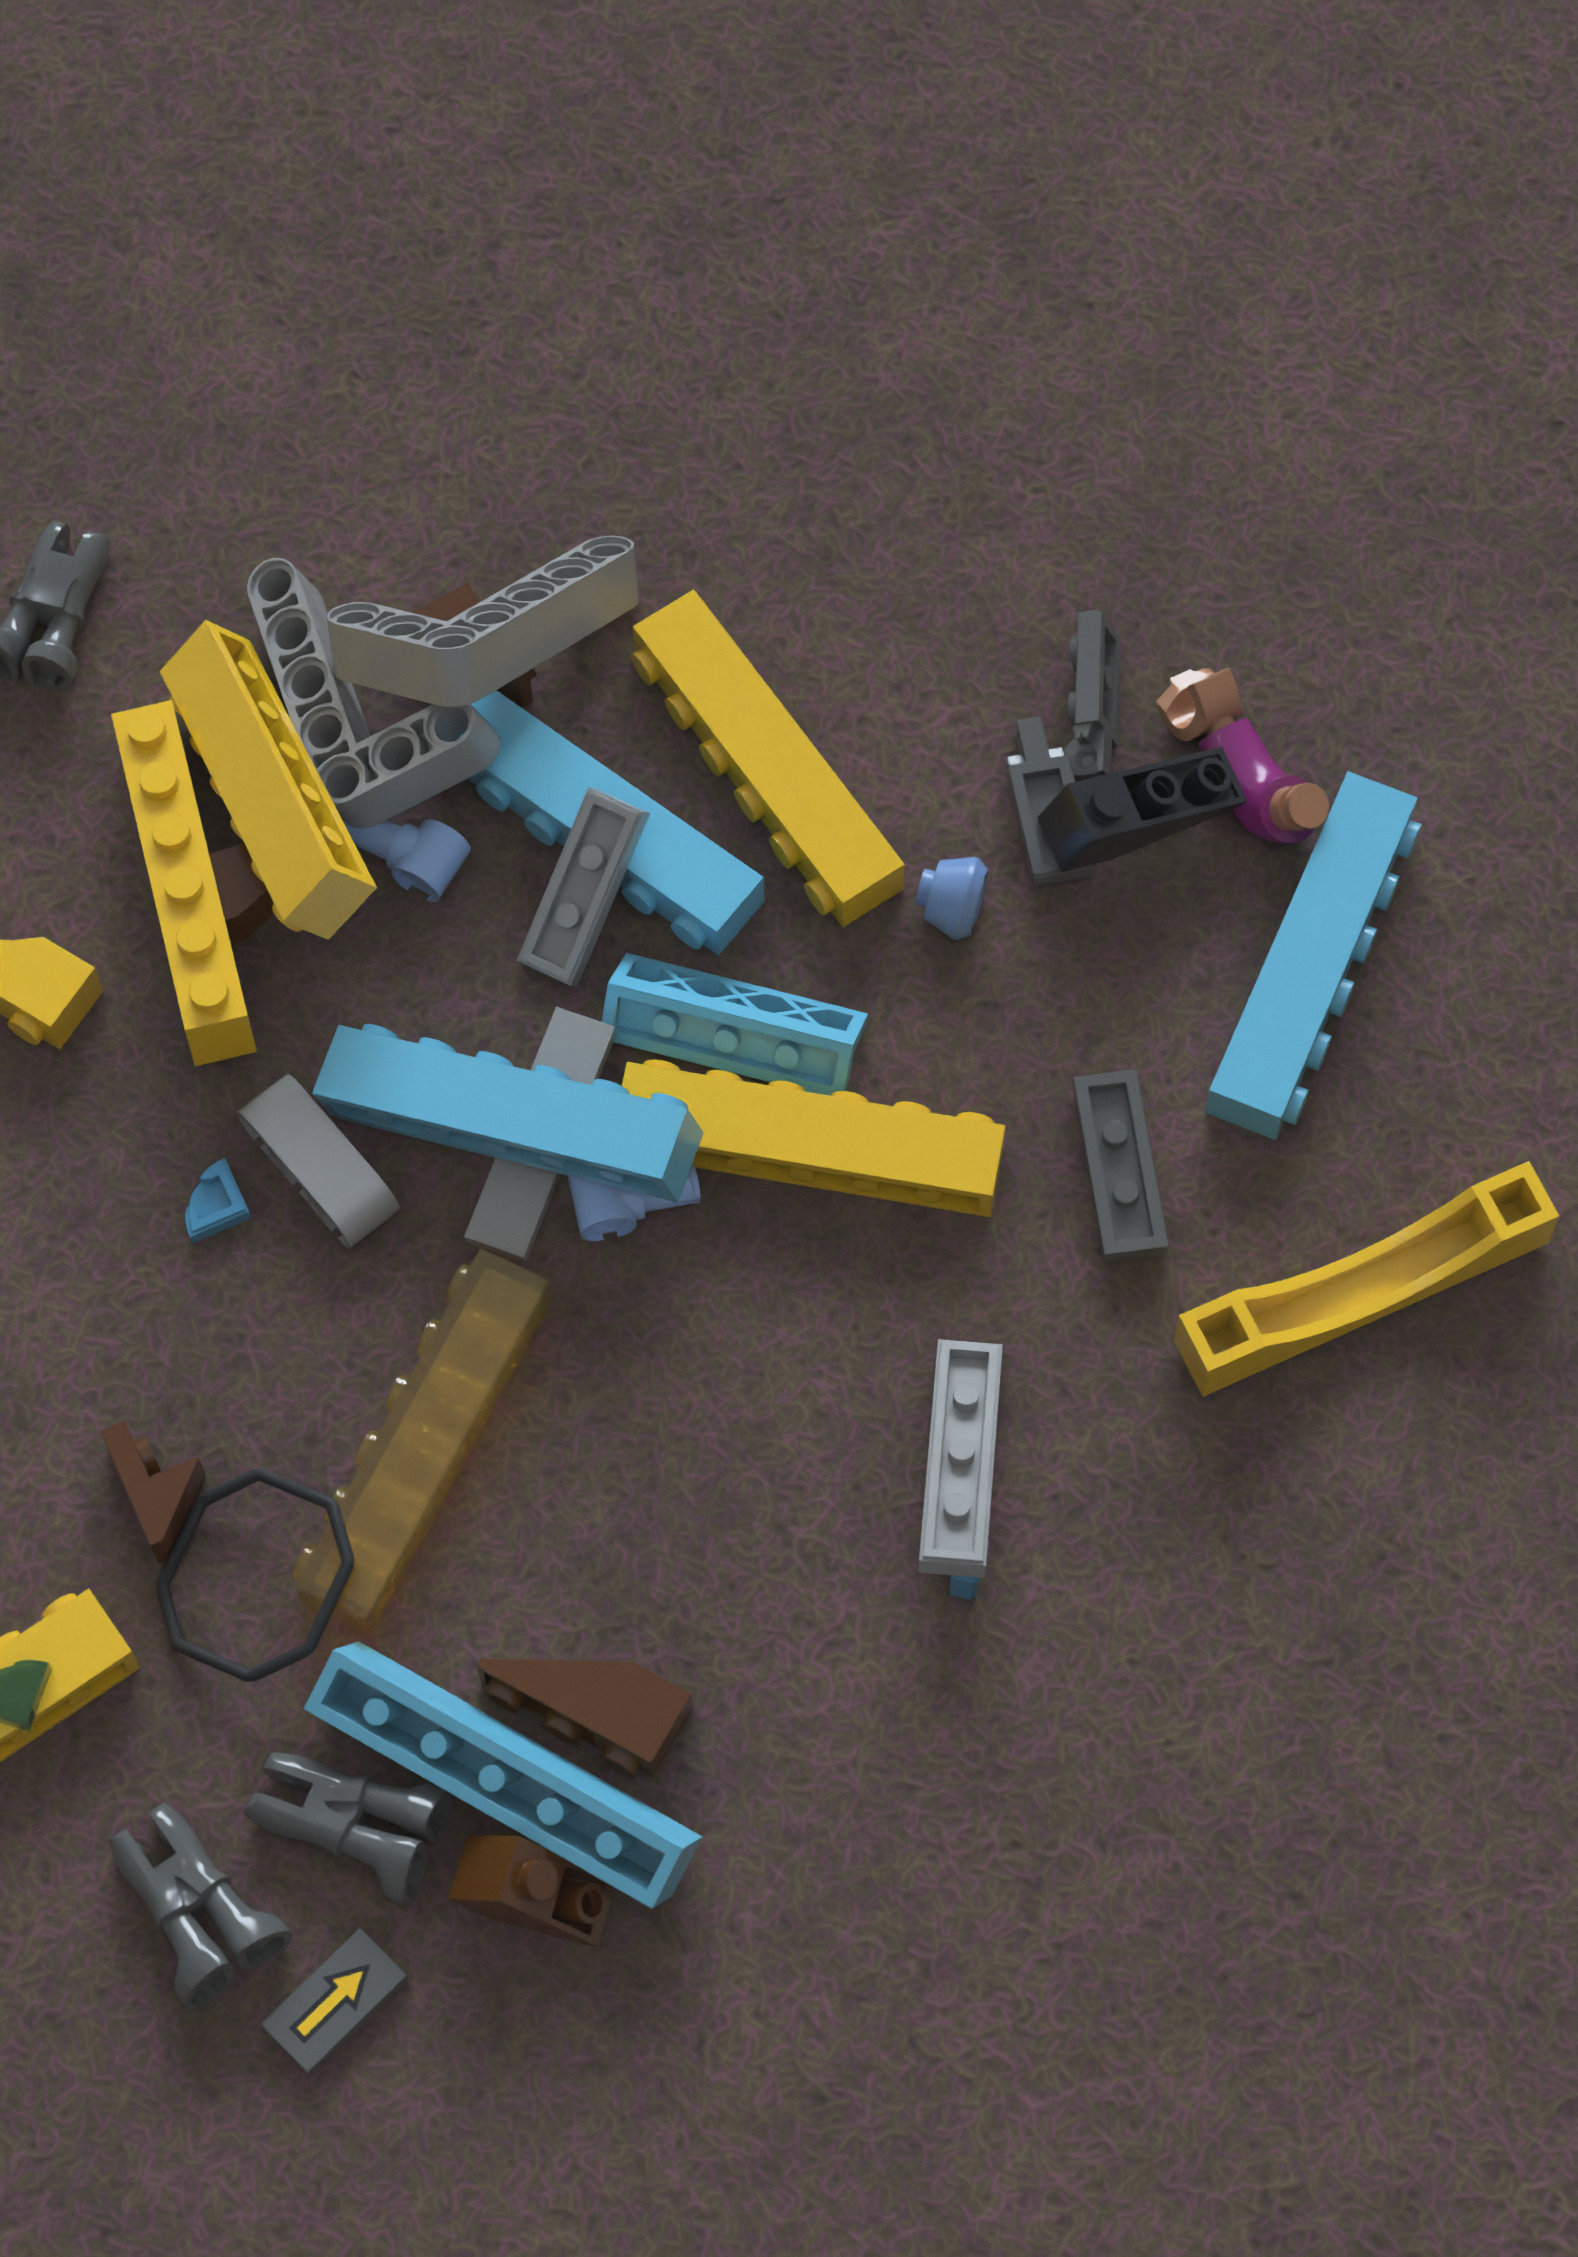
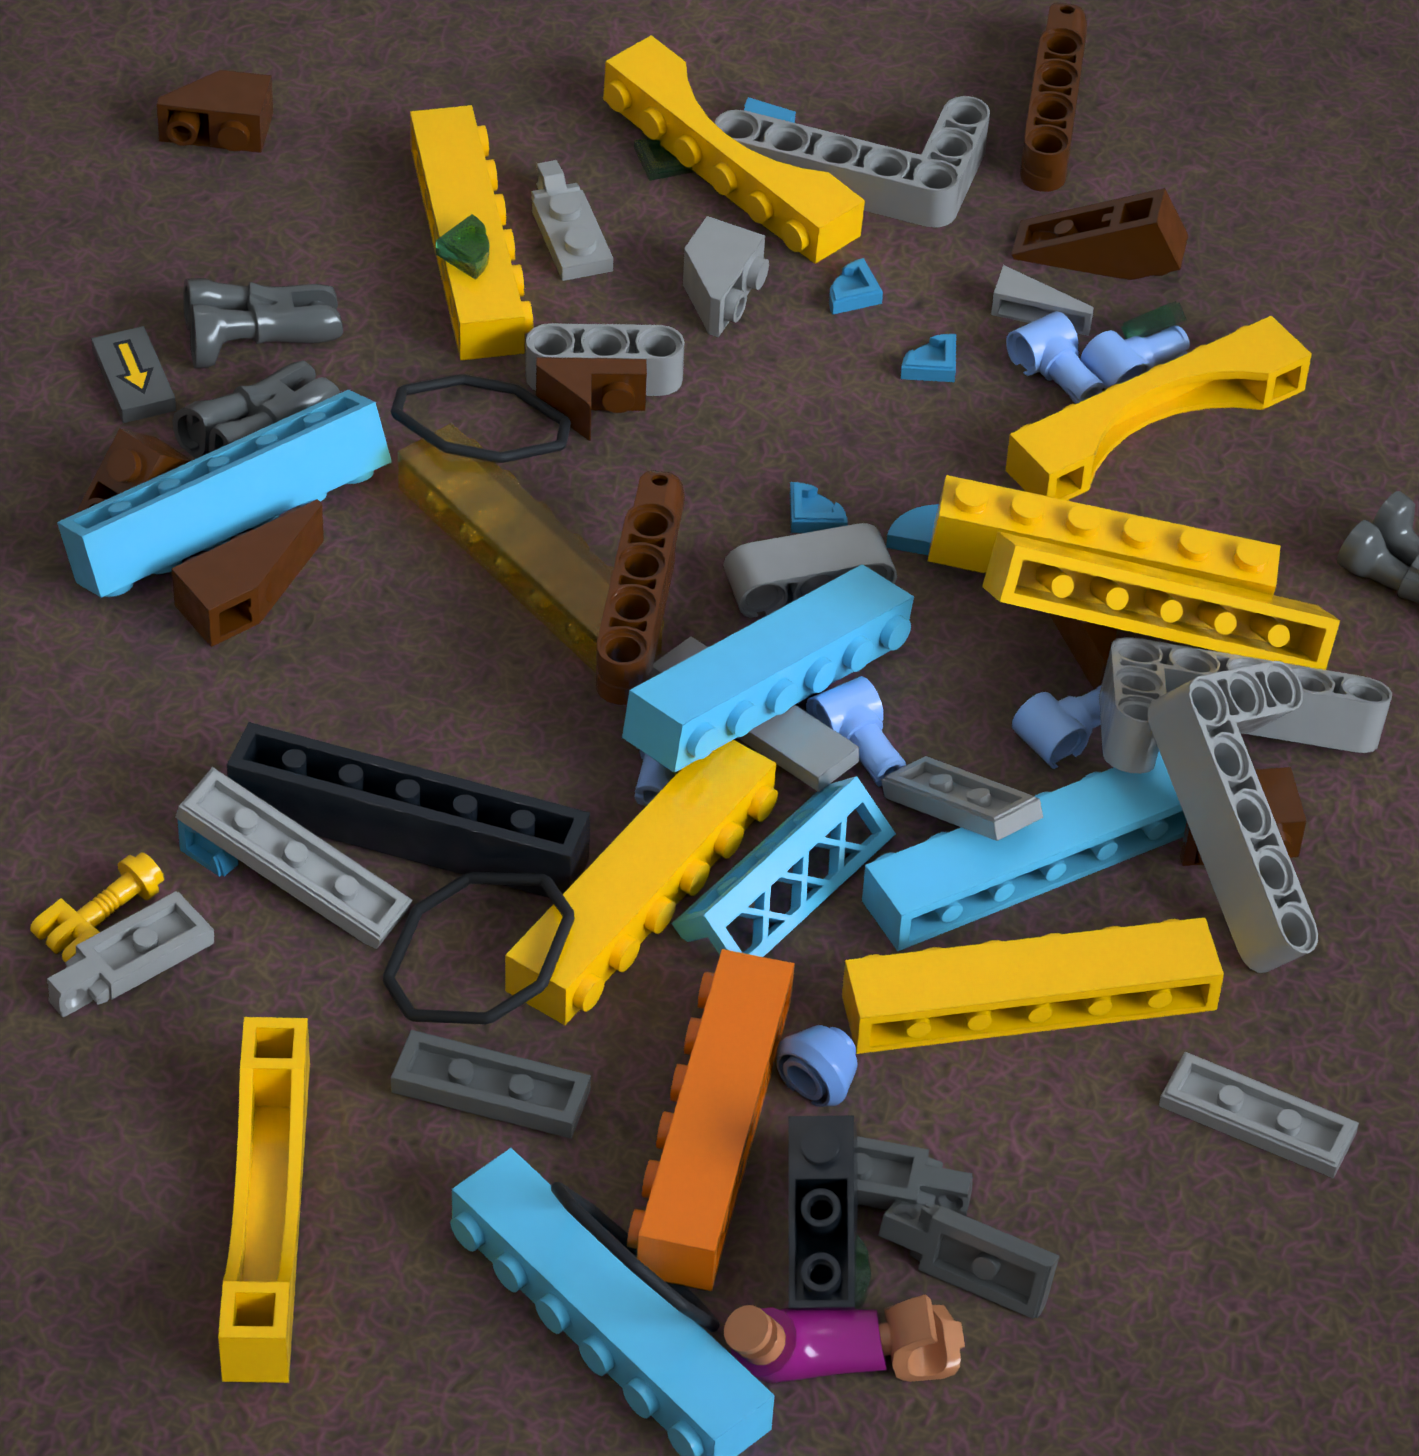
camera: 110 degrees right, 20 degrees down
none -> yellow hinge [30,852,164,963]
none -> light grey hinge [47,891,214,1017]
none -> black brick [227,722,590,898]
none -> black piece [383,872,575,1025]
none -> light grey beam [525,323,685,396]
none -> black piece [551,1182,720,1332]
none -> reddish brown piece [596,470,685,705]
none -> orange brick [627,949,795,1291]
none -> light blue pin [806,676,906,787]
none -> dark azure tile [886,504,939,555]
none -> light grey tile [1159,1052,1359,1178]

